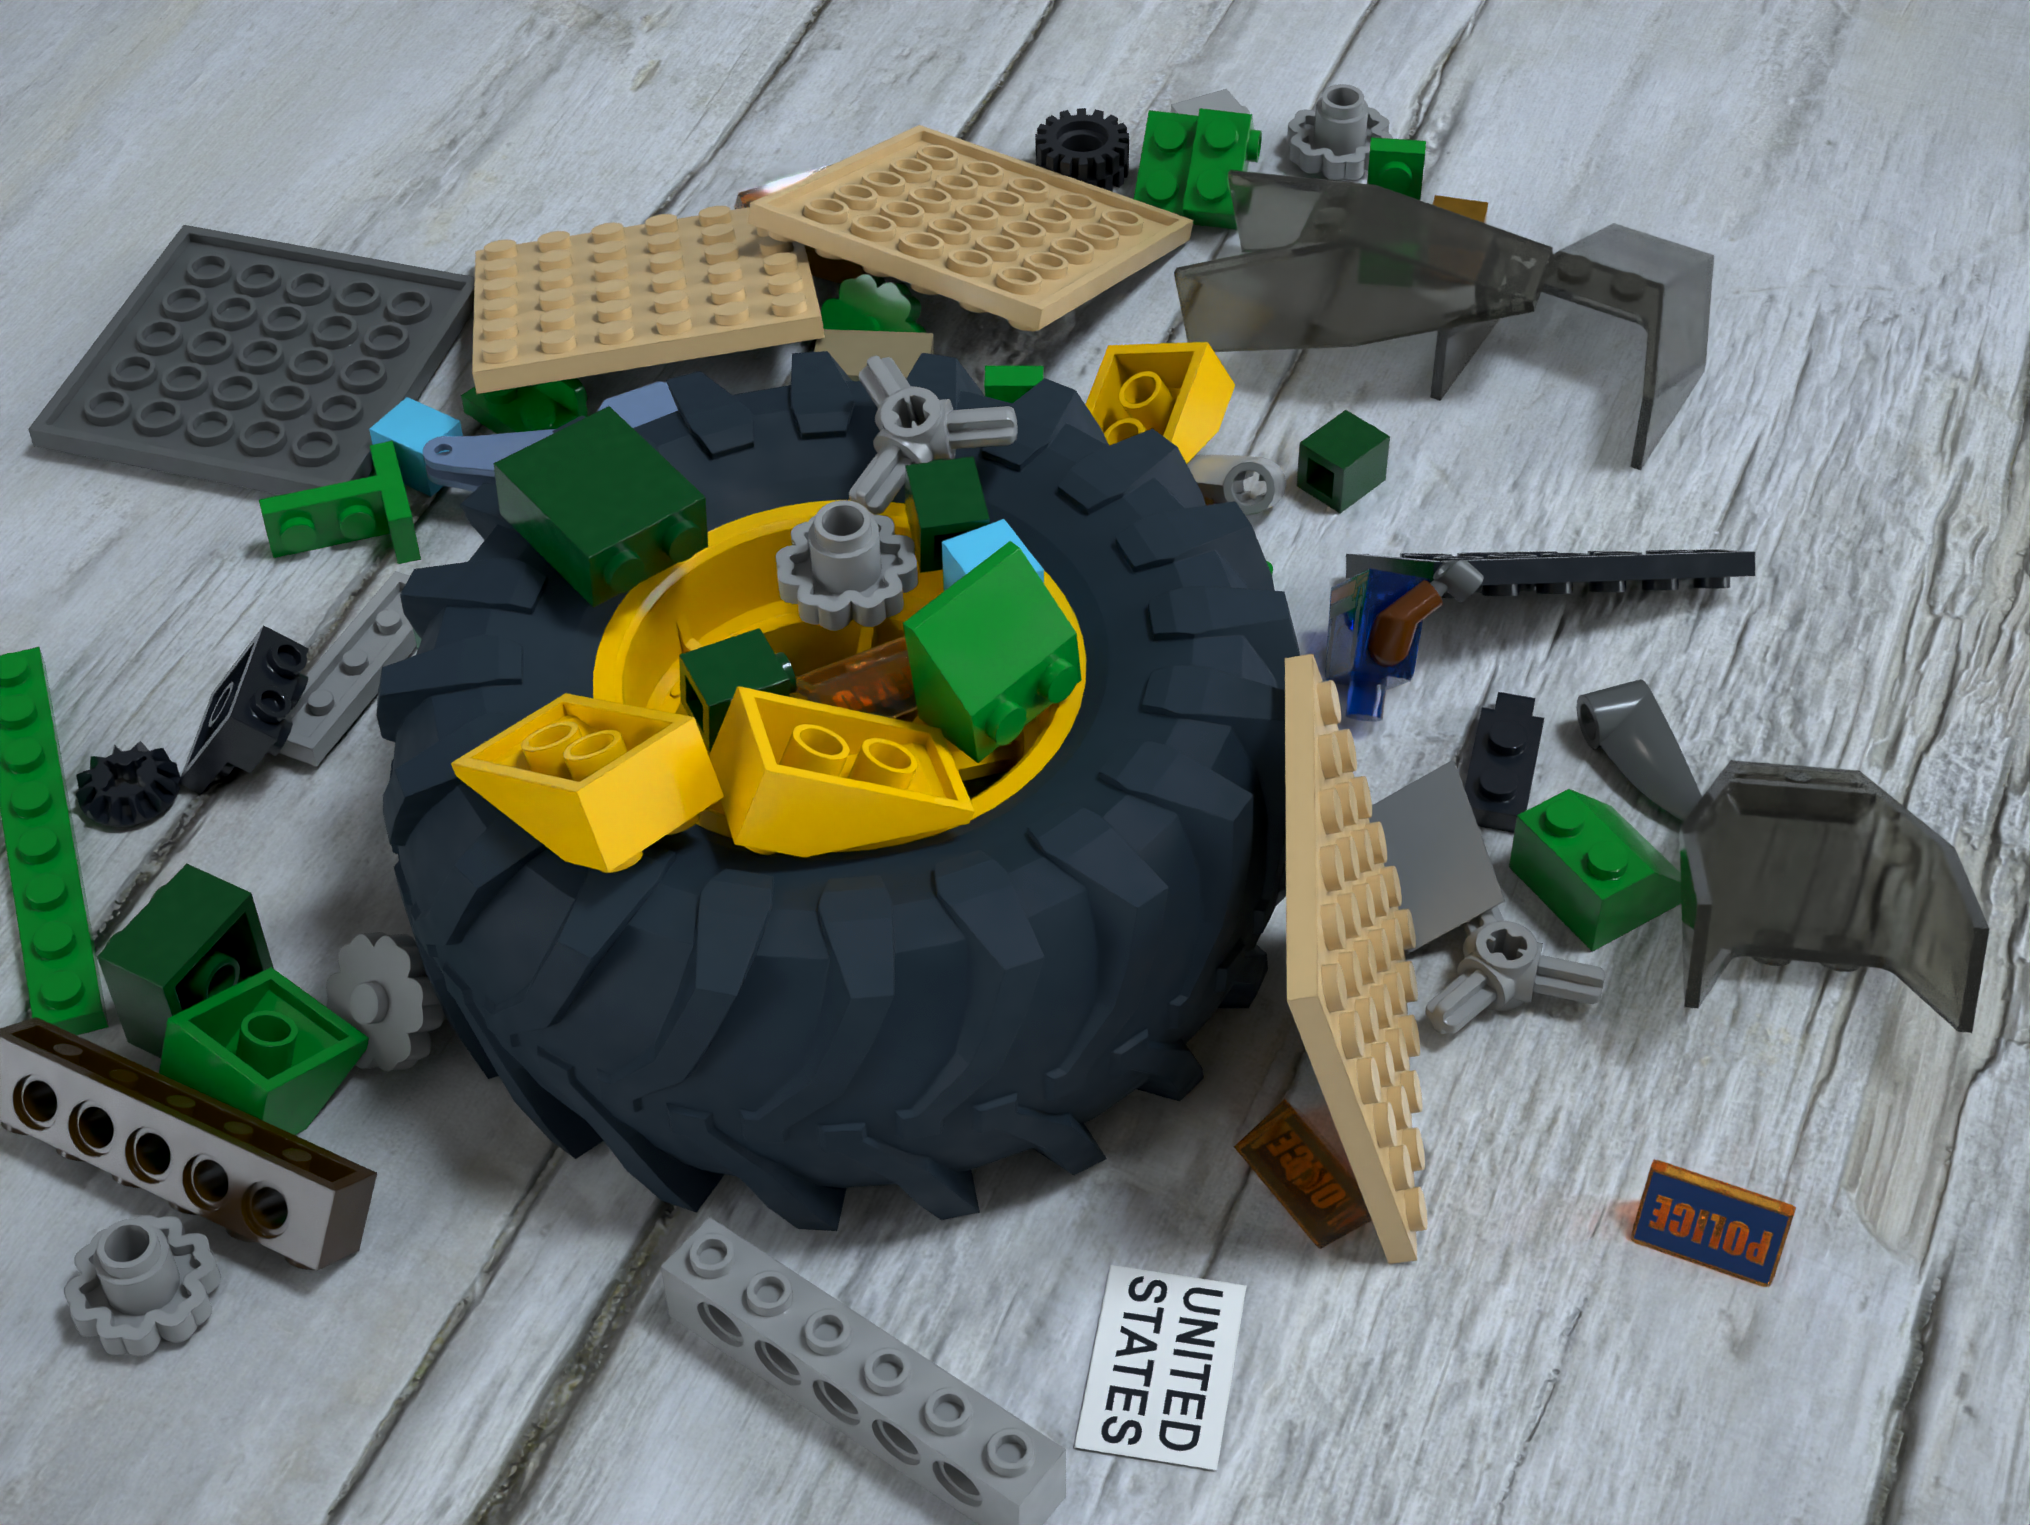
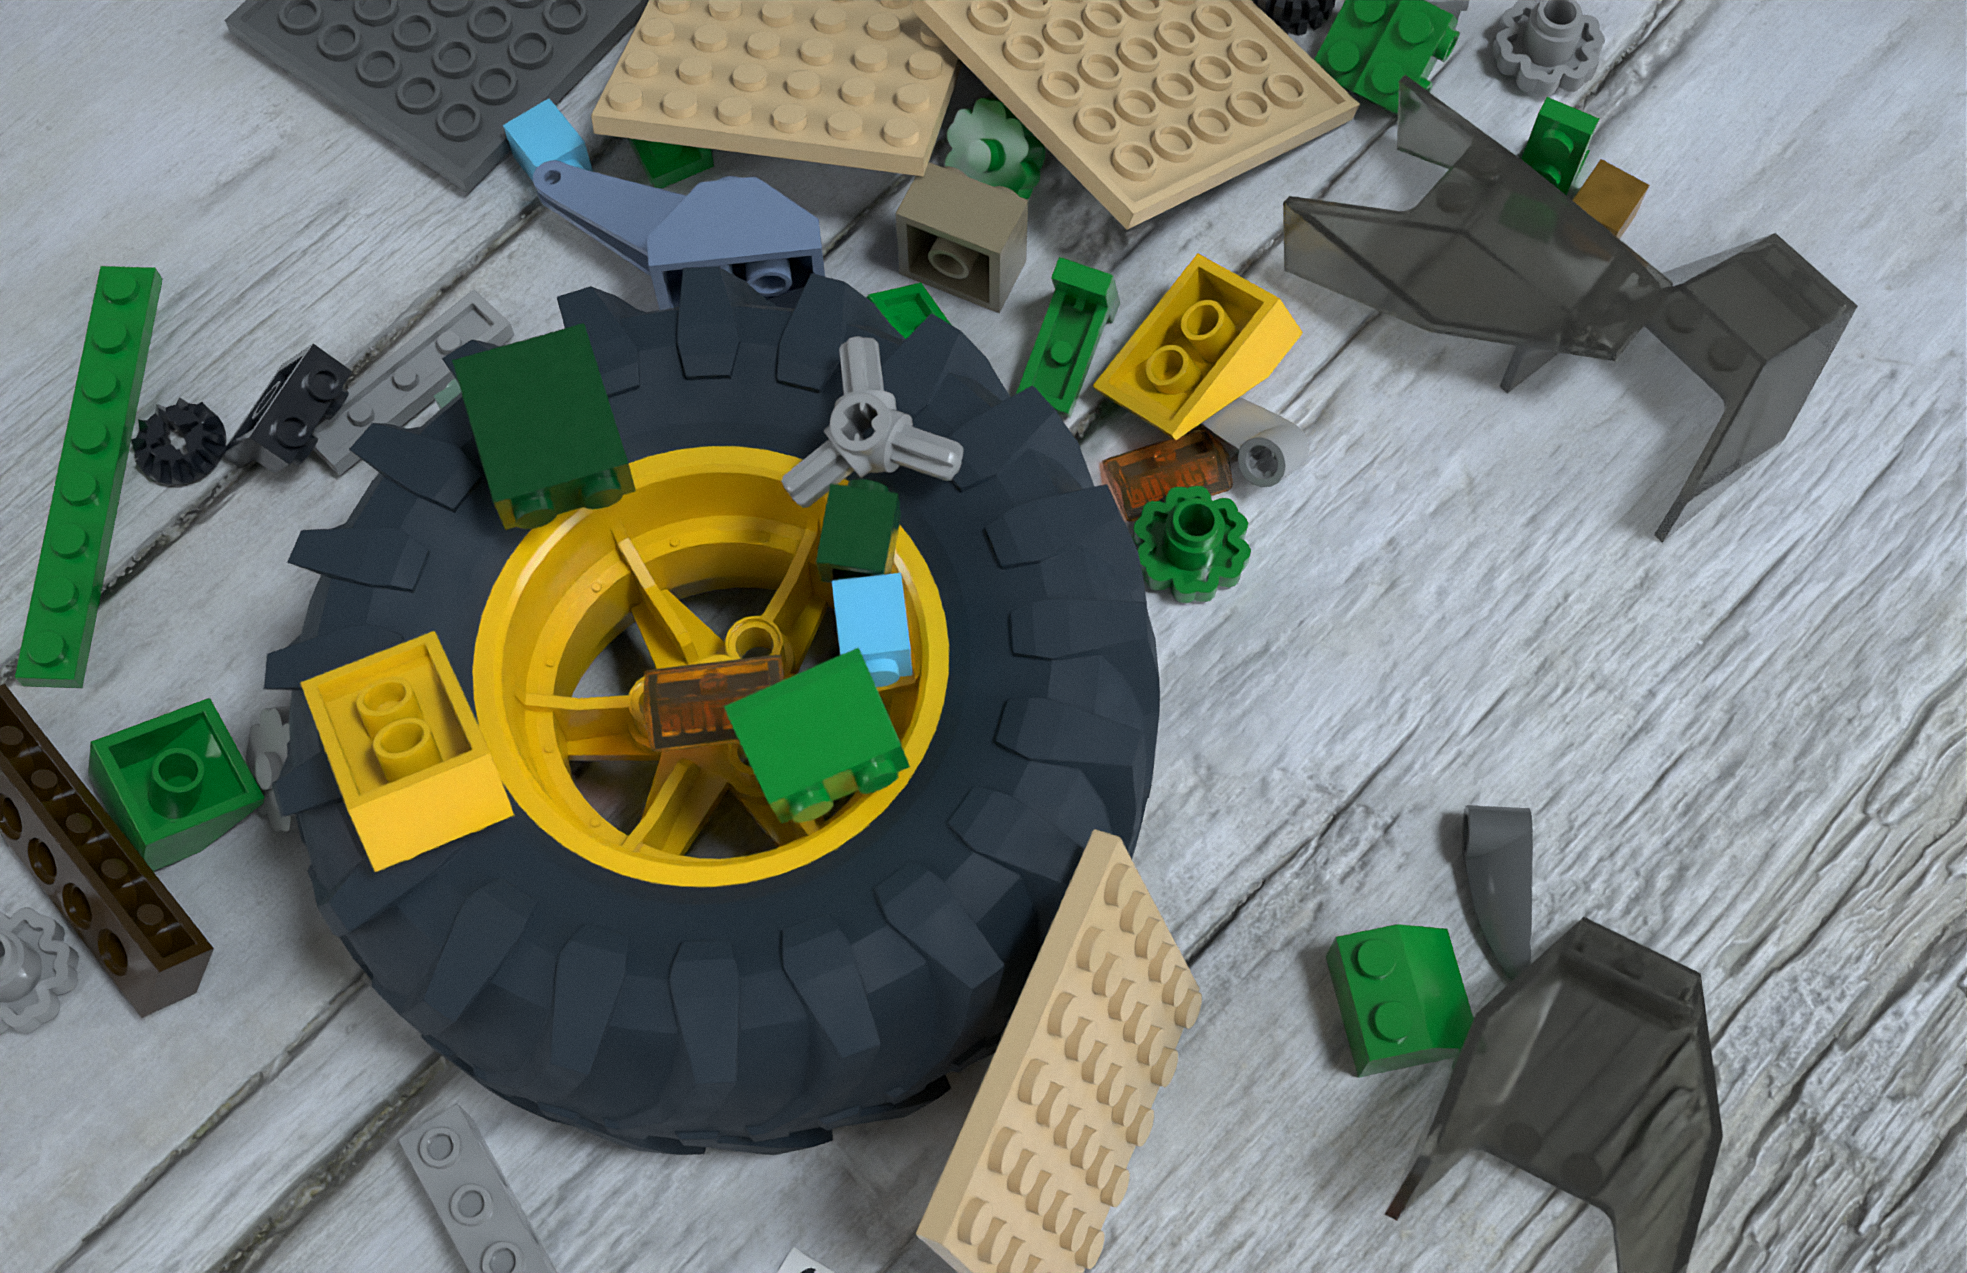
camera: 20 degrees right, 20 degrees up
dark green brick [97,863,274,1058] -> none
green bracket [259,441,421,564] -> none
dark green brick [679,628,797,753] -> none
yellow slope [709,686,975,857] -> none
light grey plant [775,500,918,631] -> none
dark green brick [1296,410,1390,513] -> none
torso [1325,560,1484,722] -> none
black wing [1346,549,1756,598] -> none
light grey sticker [1368,759,1505,955] -> none
light grey bush [1425,906,1605,1034] -> none
black hinge [1464,692,1545,833] -> none

